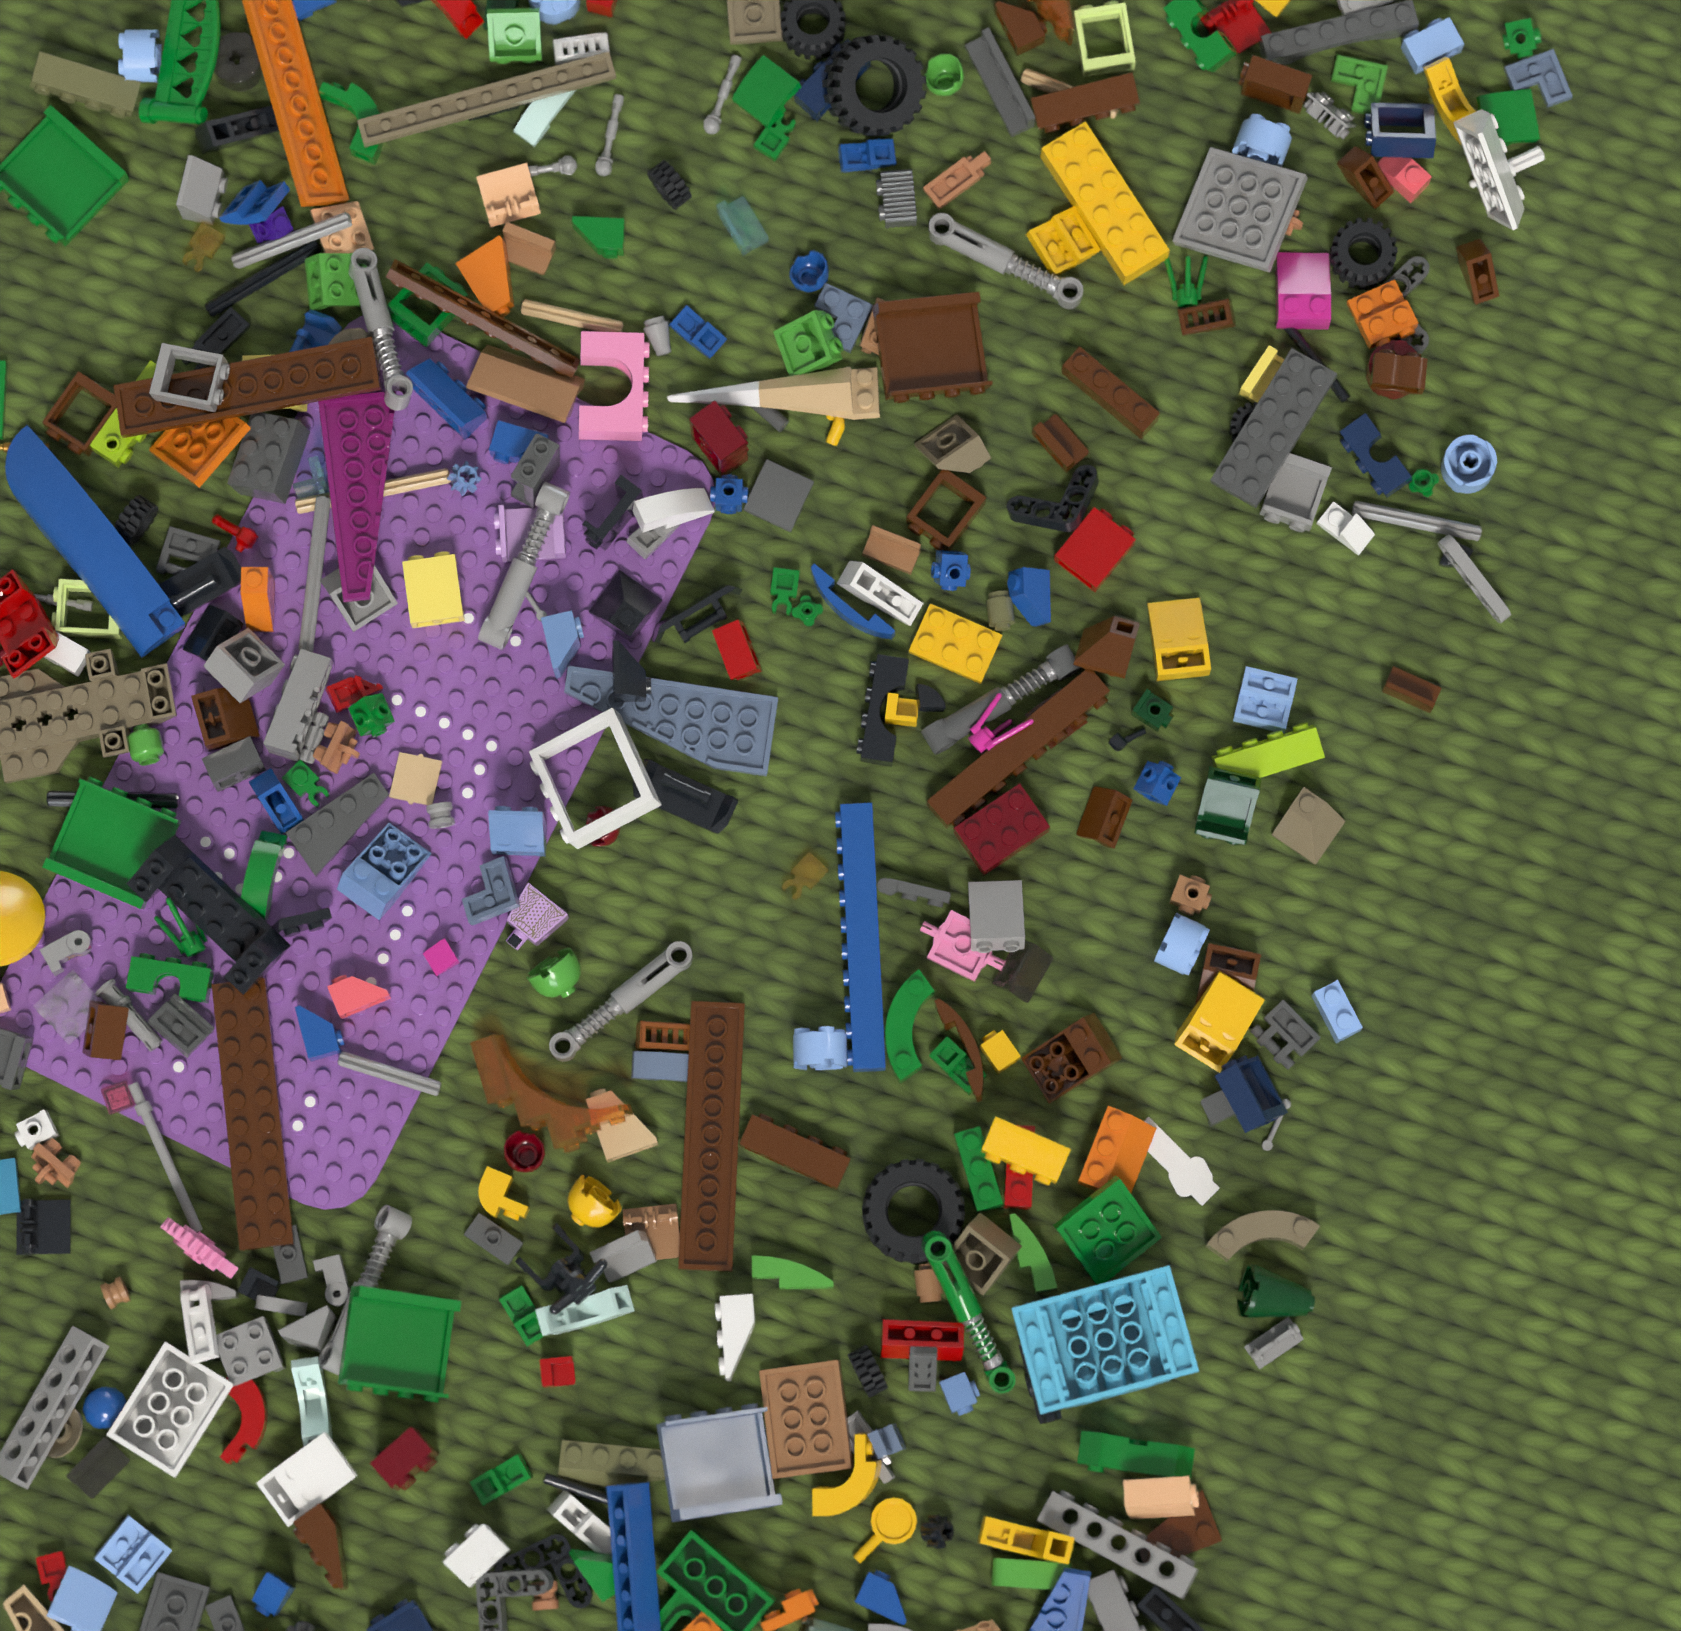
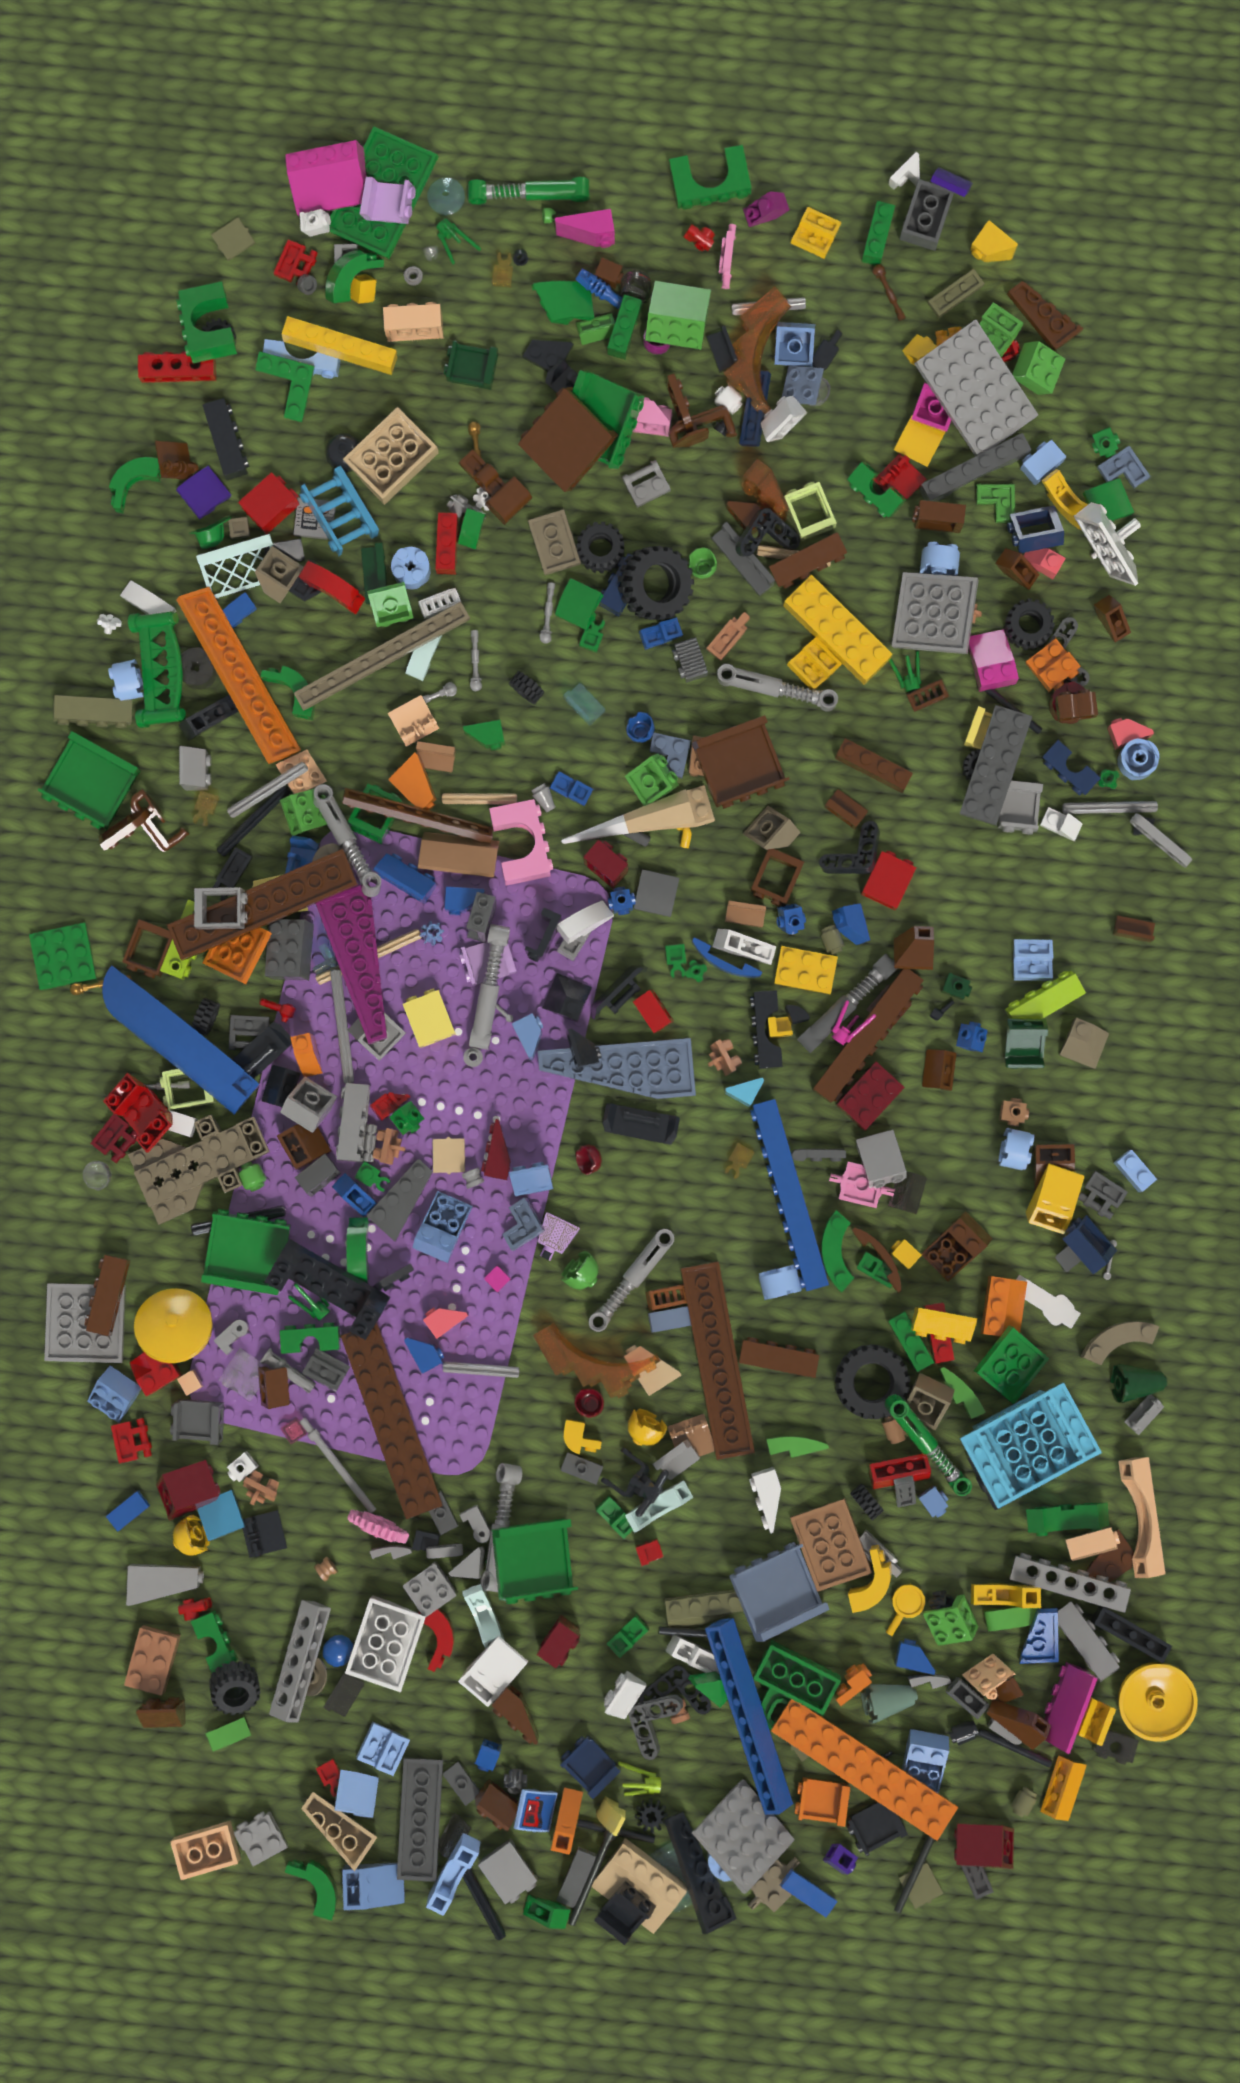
camera: 10 degrees left, 5 degrees up
white plate [180,1284,219,1364] -> none
blue slope [219,180,290,225] -> none
dark purple brick [249,206,294,243] -> none
white window [529,707,661,849] -> none
sand blue slope [867,1423,907,1459] -> none
yellow slope [1147,598,1211,681] -> none
light grey hinge [1304,91,1357,140] -> none
none -> reddish brown plate [99,788,190,851]
none -> light grey plate [464,1048,483,1067]
none -> dark red slope [481,1119,511,1181]
none -> nougat hips [708,1039,742,1076]
none -> medium azure slope [724,1077,764,1107]
none -> black beam [735,508,800,557]
none -> bright green bracket [923,1594,979,1646]
none -> coral slope [1107,718,1154,750]
none -> light nougat arch [1118,1457,1165,1578]

